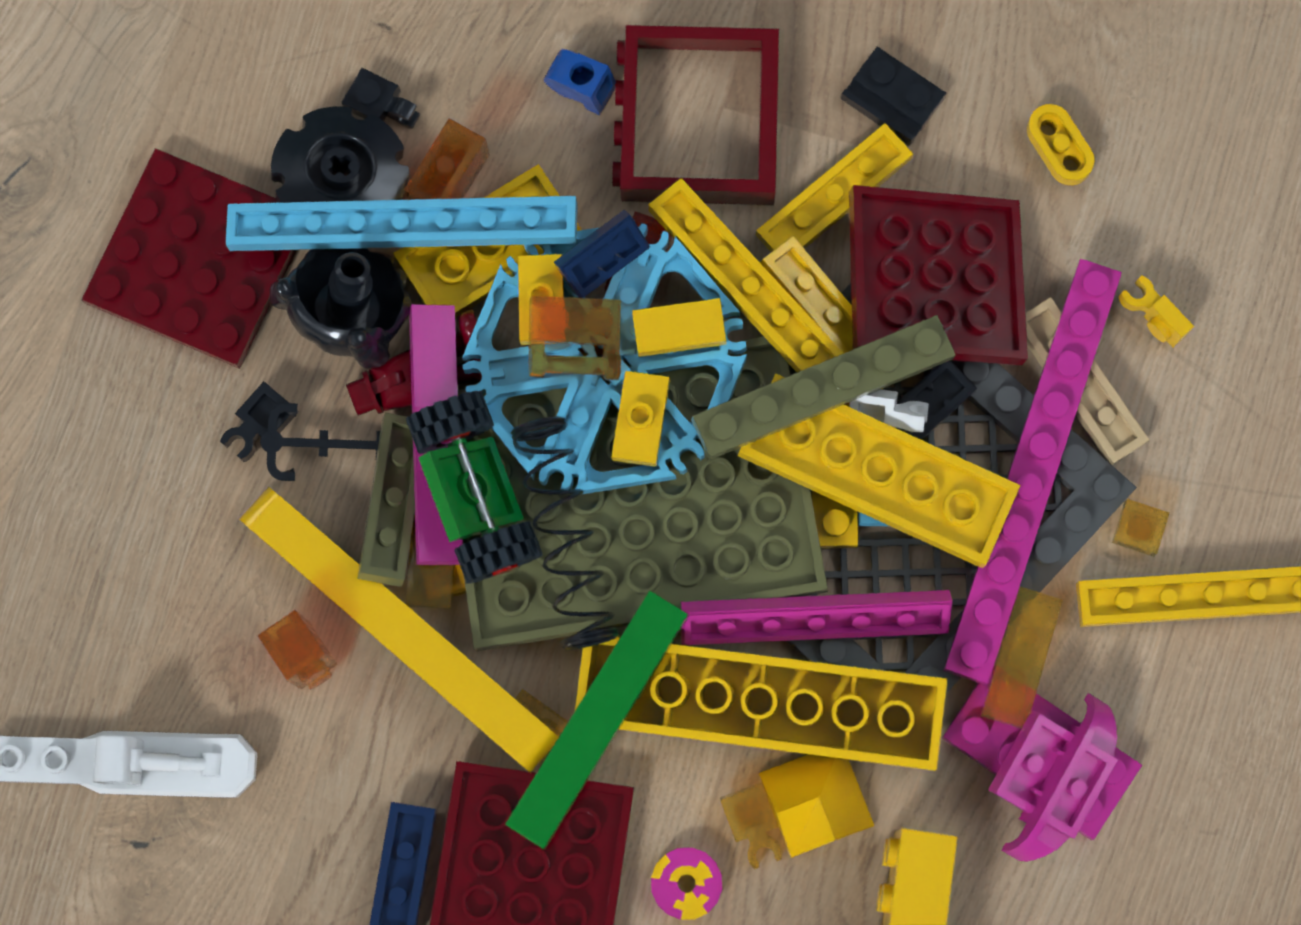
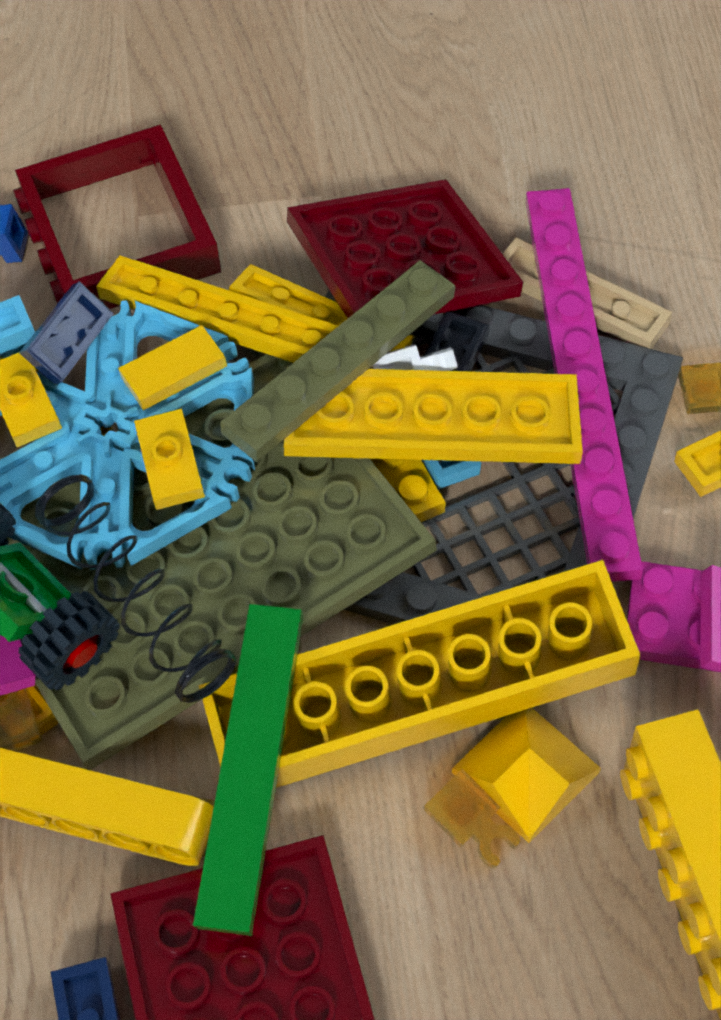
camera: 25 degrees left, 20 degrees down
clear orange plate [528,296,621,380] -> none
dark pink piece [651,847,722,920] -> none
dark pink tile [680,590,952,645] -> none
yellow plate [756,123,913,252] -> none
black plate [841,46,947,146] -> none
clear yellow plate [980,586,1063,729] -> none
yellow plate [1027,104,1095,185] -> none
yellow plate [1118,275,1195,348] -> none

